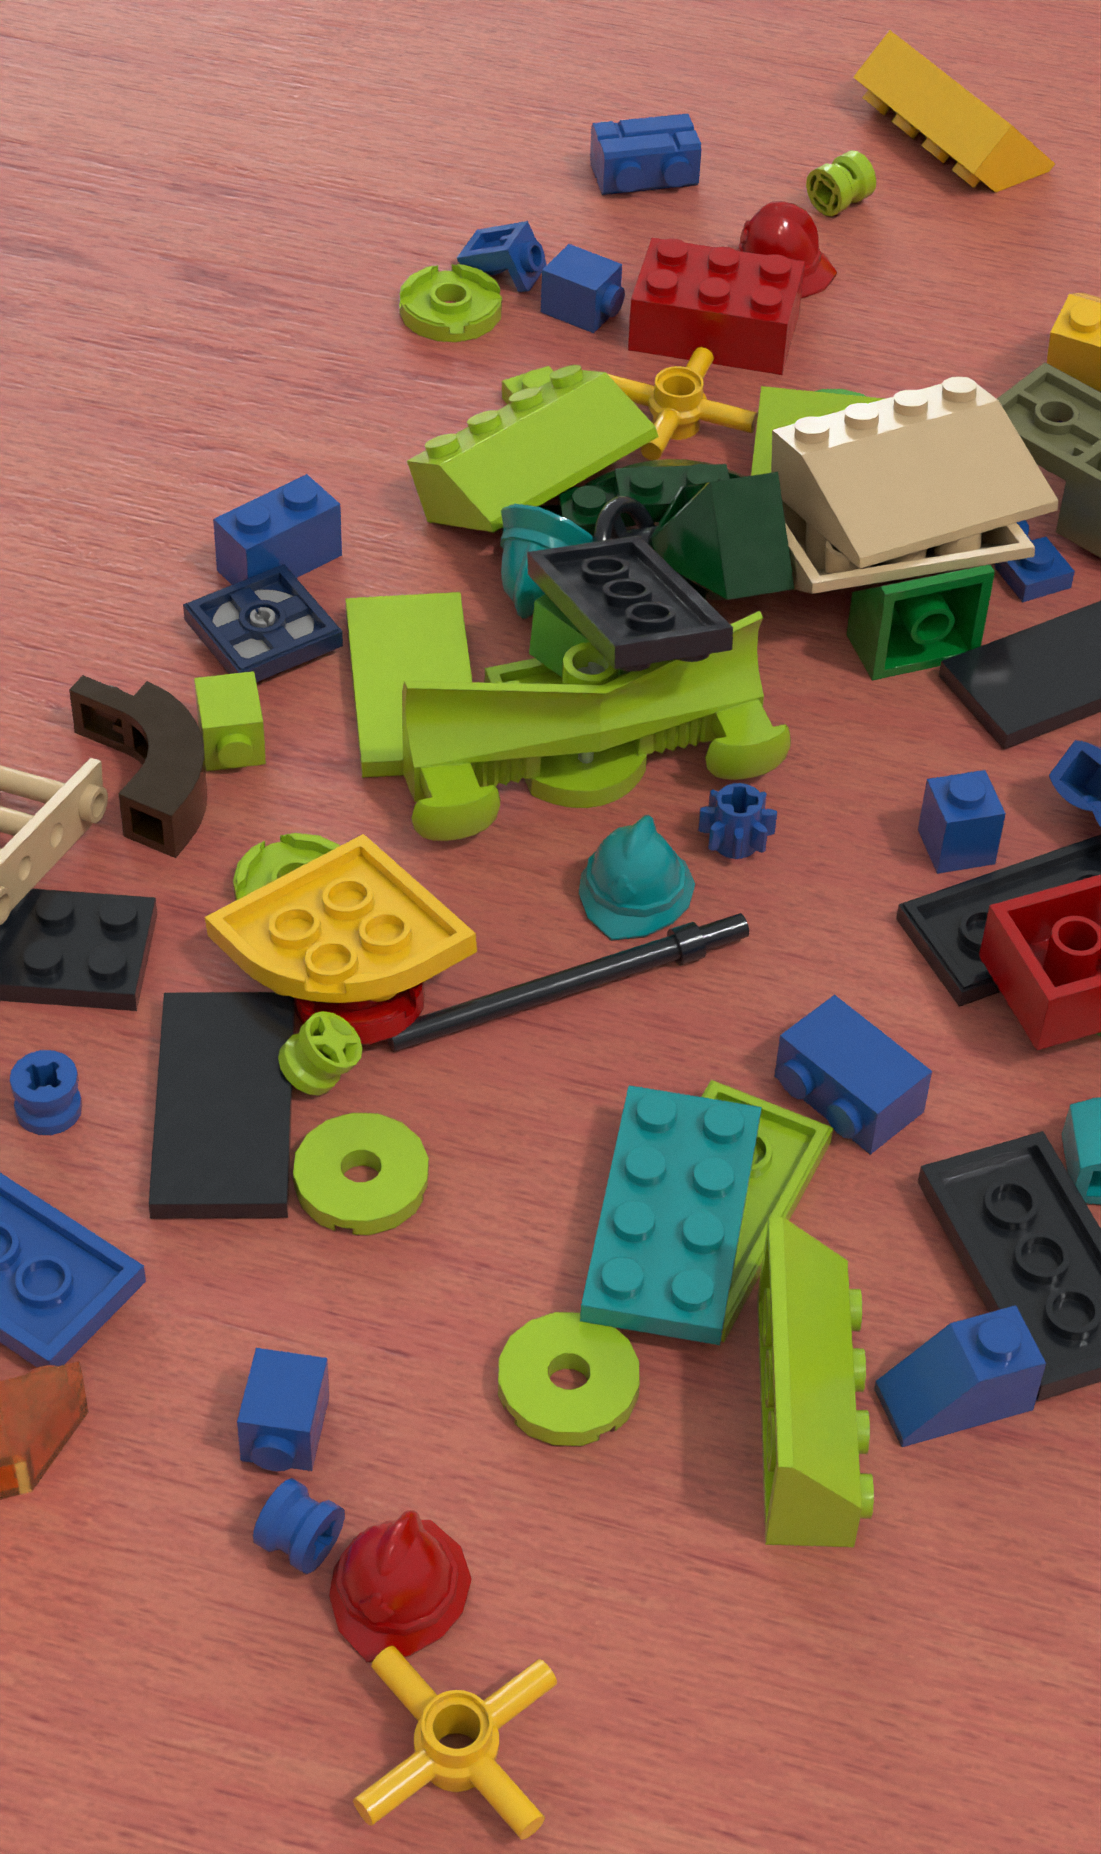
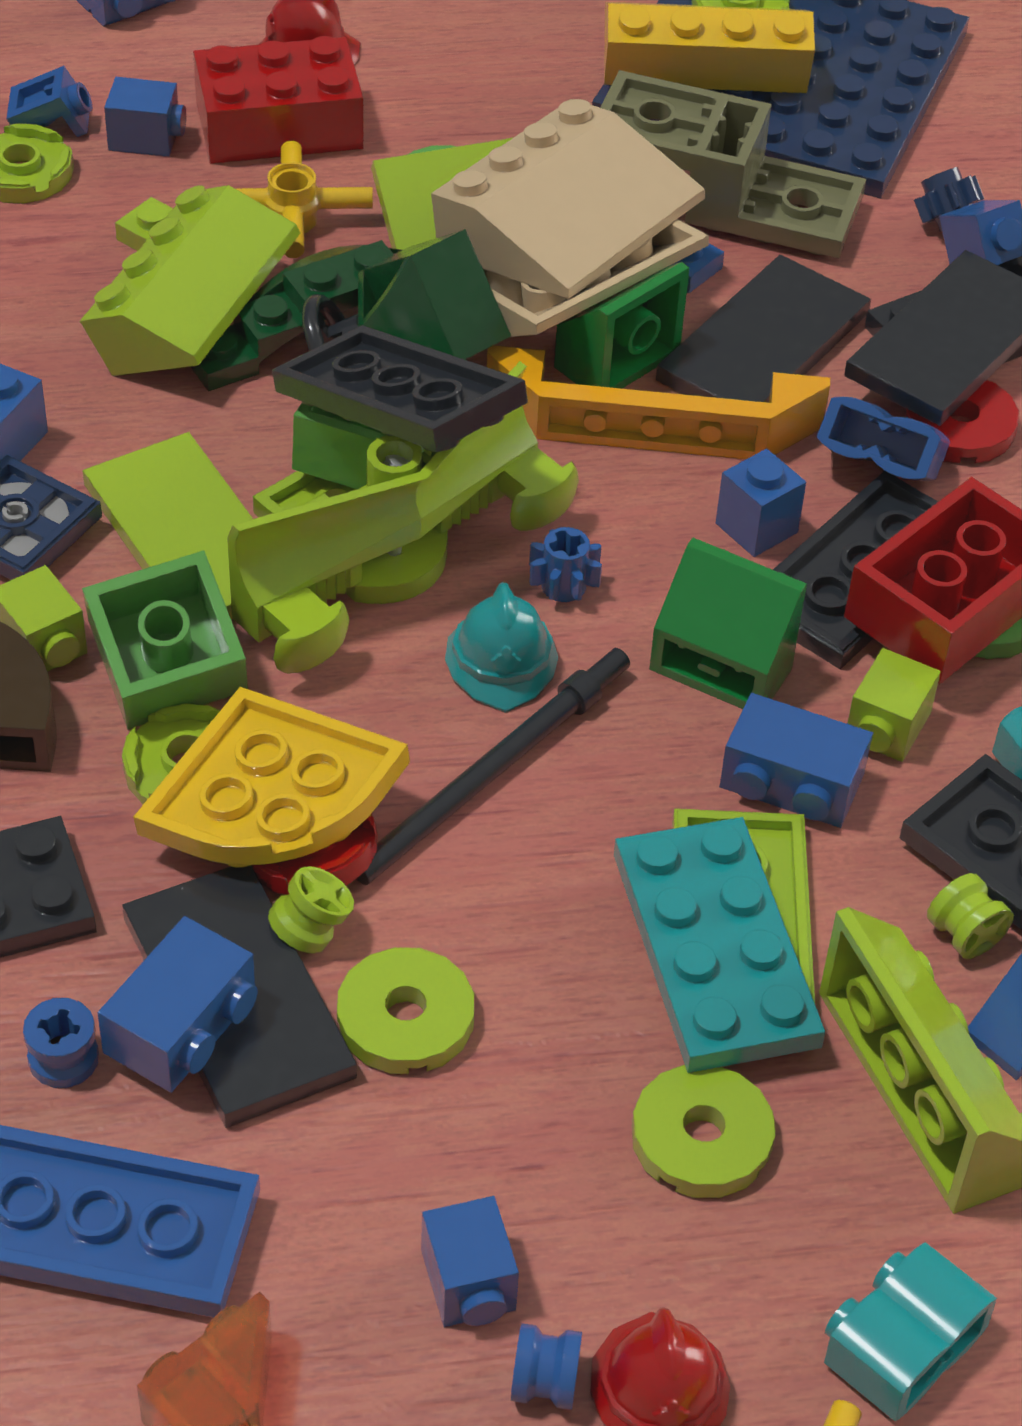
camera: 25 degrees left, 0 degrees up
teal piece [500,503,593,619] -> none
none -> bright green brick [82,550,248,730]
none -> blue brick [97,916,258,1093]
none -> light orange slope [487,346,830,459]
none -> green slope [649,537,807,709]
none -> teal brick [824,1242,997,1421]
none -> lime brick [847,648,941,762]
none -> lime wheel [927,873,1014,959]

